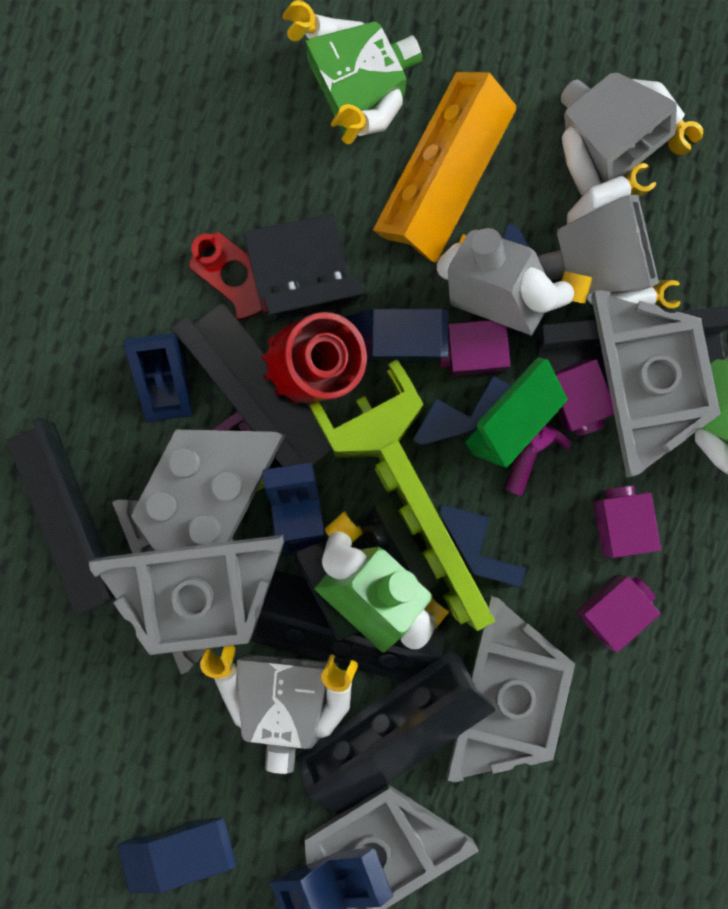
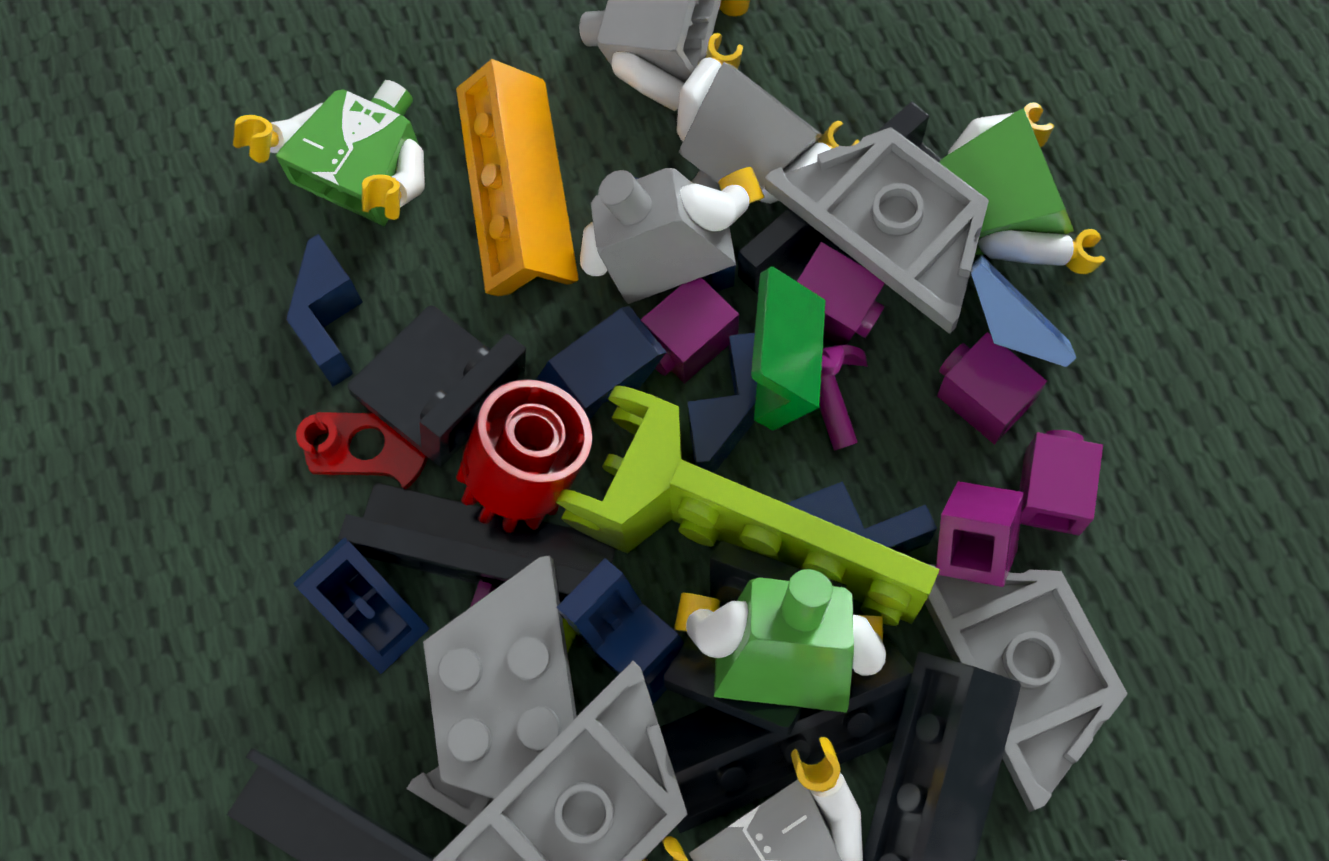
camera: 30 degrees left, 15 degrees down
none -> dark blue slope [286,234,363,387]
none -> magenta brick [936,481,1024,587]
none -> medium blue slope [971,255,1076,367]

